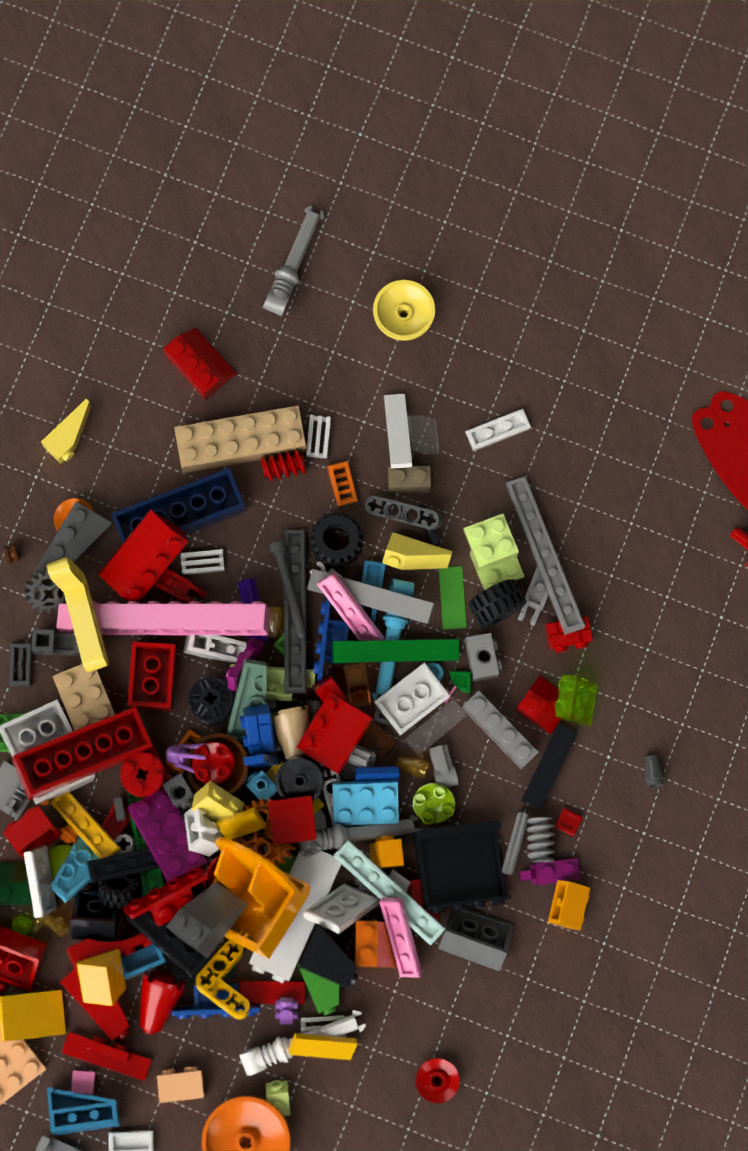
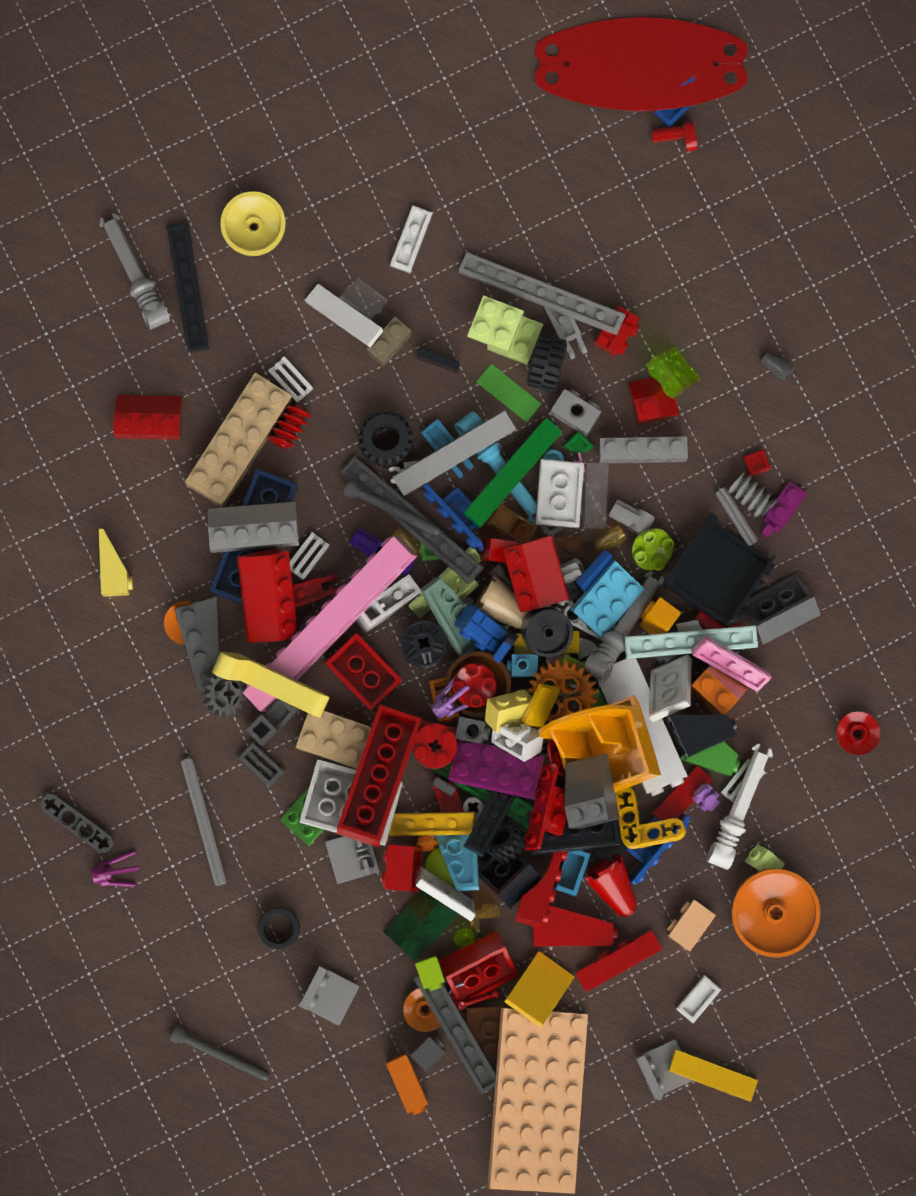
camera: 45 degrees left, 5 degrees up
reddish brown bush [4,543,20,565] -> none
dark azure wedge [47,1087,121,1135] -> none
bright pink tile [71,1070,96,1095] -> none
yellow slope [76,949,126,1006] -> none
magenta hinge [226,637,264,691] -> none
red tile [268,796,317,846] -> none
yellow tile [288,1033,358,1060] -> none
bright pink tile [317,572,385,641] -> none
orange slope [326,461,358,507] -> none
dark grey beam [365,496,443,529] -> none
light yellow slope [382,532,453,570] -> none
black tile [521,724,578,810] -> none
light orange brick [548,880,590,930] -> none
none -> black tile [167,223,209,353]
none -> light grey slope [208,502,299,553]

